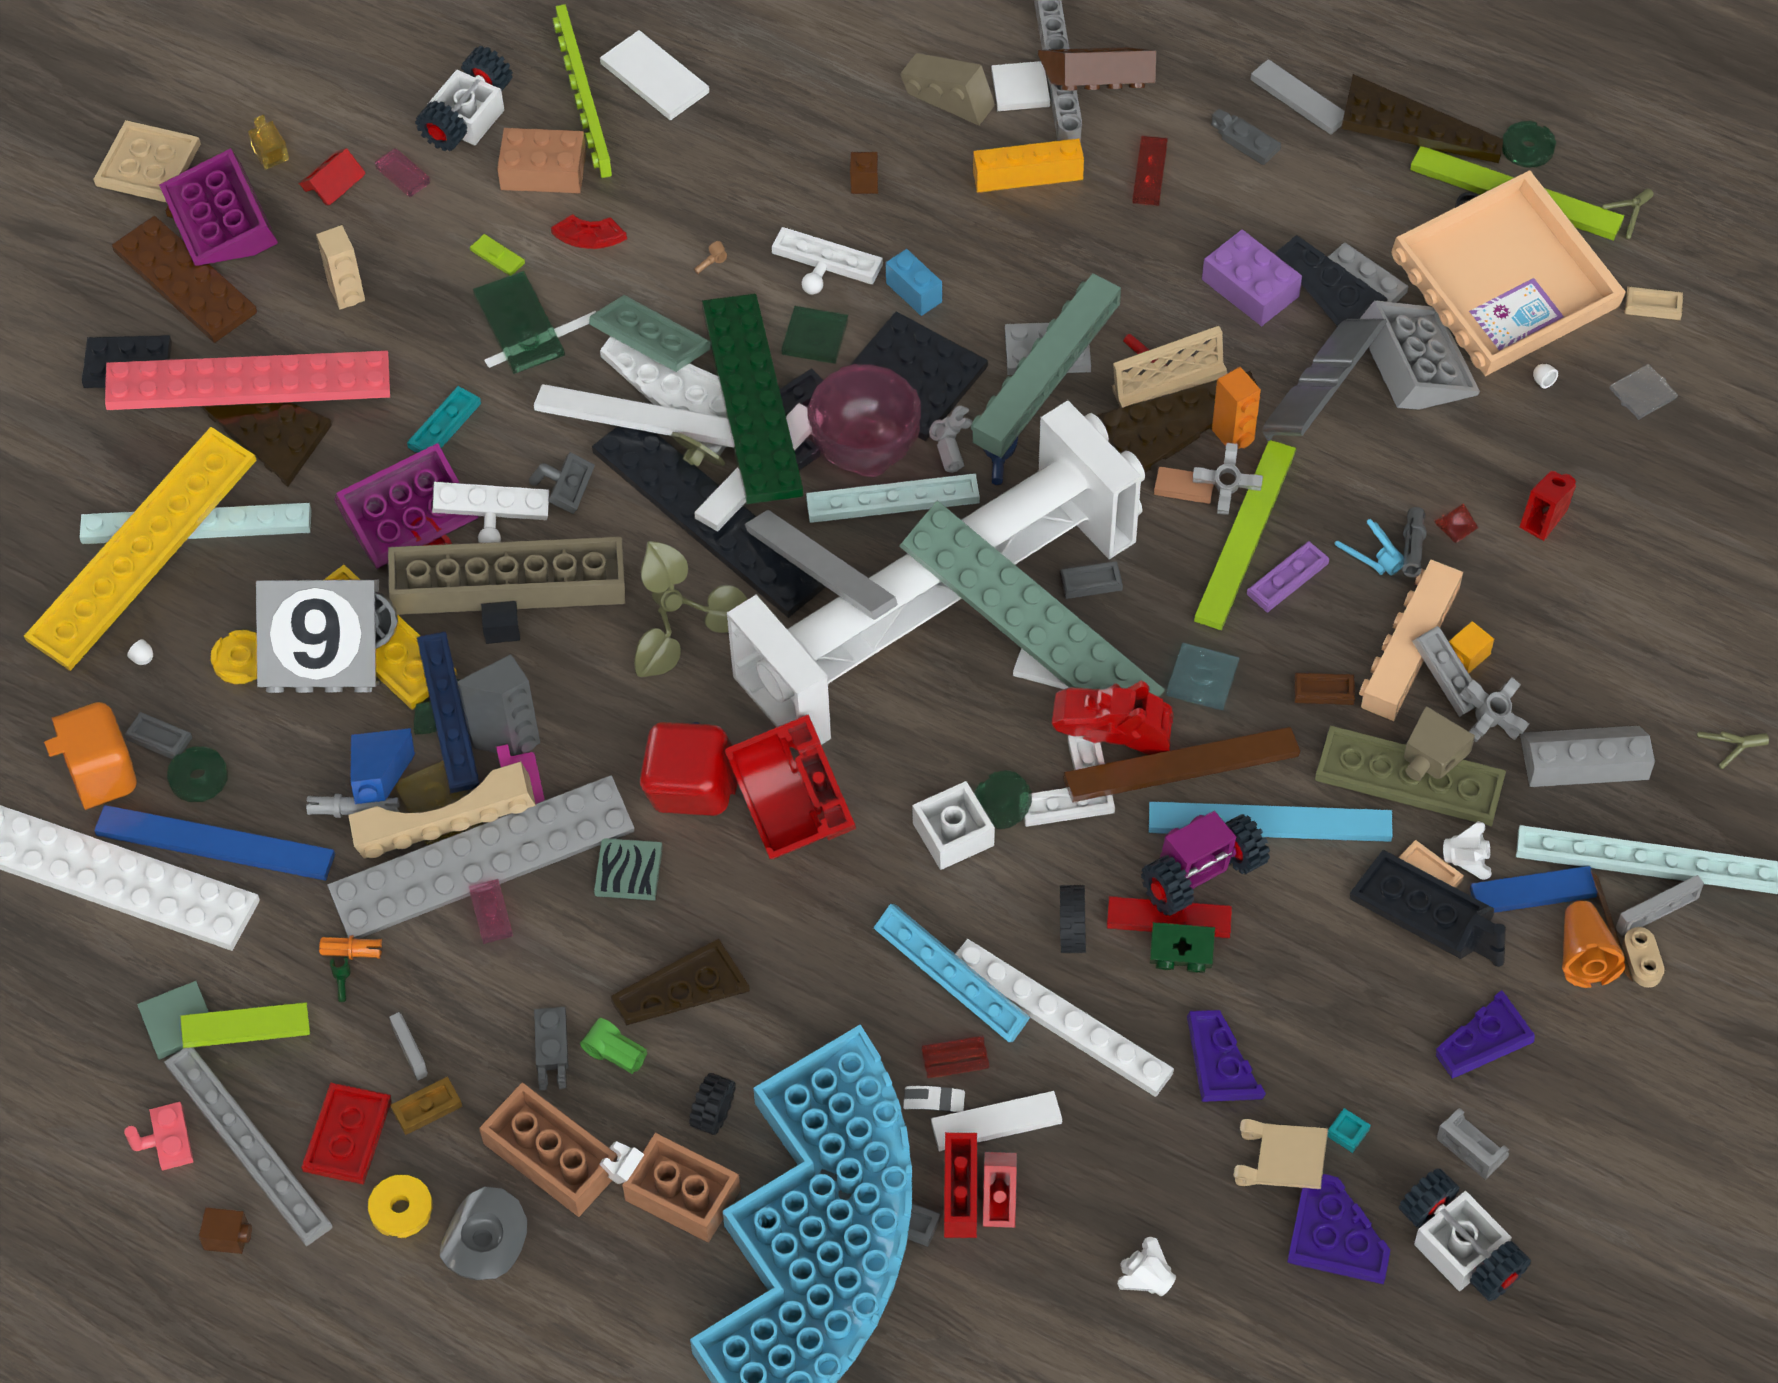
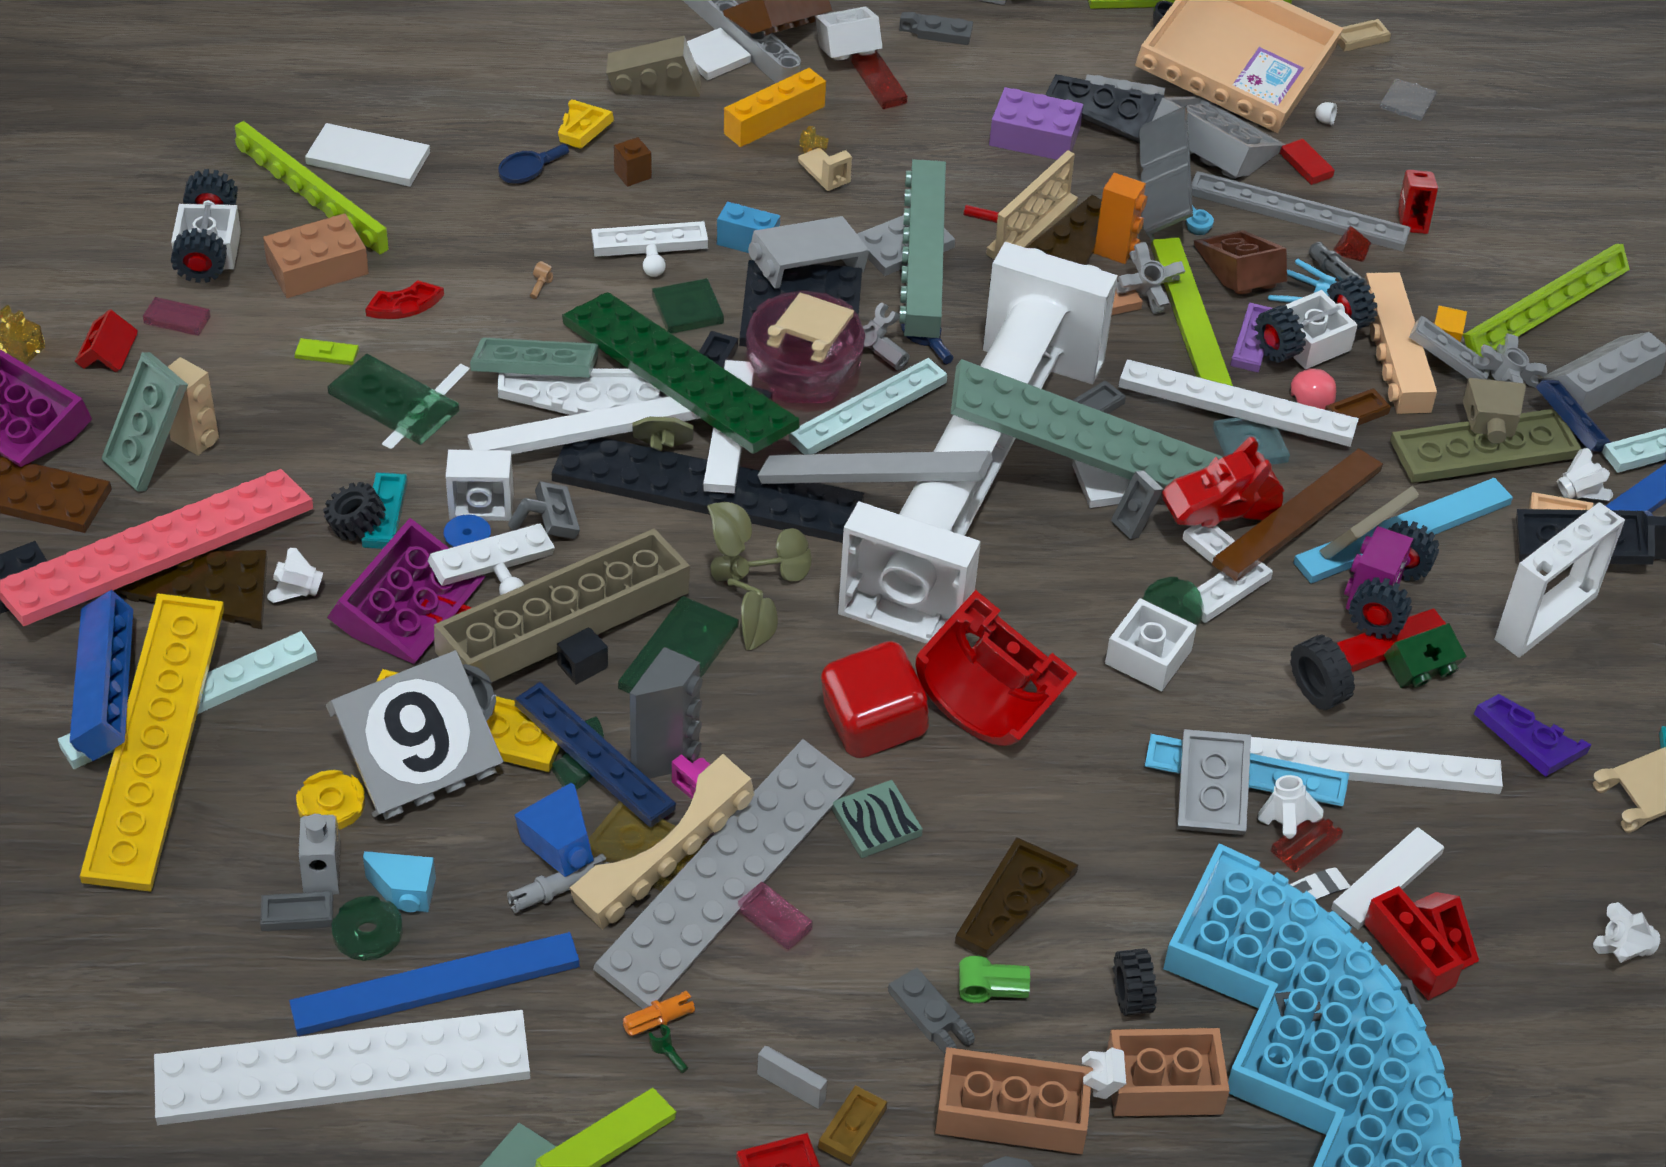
camera: 35 degrees left, 10 degrees down
orange piece [44,702,137,810] -> none
white hinge [127,639,153,665] -> none
none -> blue brick [70,590,134,761]
none -> sand green tile [101,352,188,492]
none -> white rock [267,547,323,603]
none -> light grey torso [299,814,341,895]
none -> black tyre [323,482,386,541]
none -> medium azure slope [363,851,436,912]
none -> blue piece [444,515,491,547]
none -> white brick [446,450,514,521]
none -> dark blue piece [498,143,569,184]
none -> yellow wing [558,99,614,148]
none -> clear green tile [618,596,739,693]
none -> light grey panel [748,216,869,288]
none -> tan flag [767,292,854,363]
none -> tan bracket [798,148,852,191]
none -> clear yellow plate [800,126,829,153]
none -> white brick [815,7,882,60]
none -> dark grey plate [1111,470,1163,539]
none -> white plate [1119,359,1359,447]
none -> light grey plate [1177,729,1251,835]
none -> medium azure plate [1186,205,1214,235]
none -> light grey tile [1191,171,1411,252]
none -> copper slope [1194,230,1287,294]
none -> brick [1254,276,1377,369]
none -> white rock [1258,775,1323,839]
none -> red tile [1280,139,1335,185]
none -> coral hair [1291,368,1336,410]
none -> dark tan tile [1319,486,1419,559]
none -> lime tile [1463,244,1630,358]
none -> white window [1494,502,1625,658]
none -> dark blue tile [1536,380,1611,452]

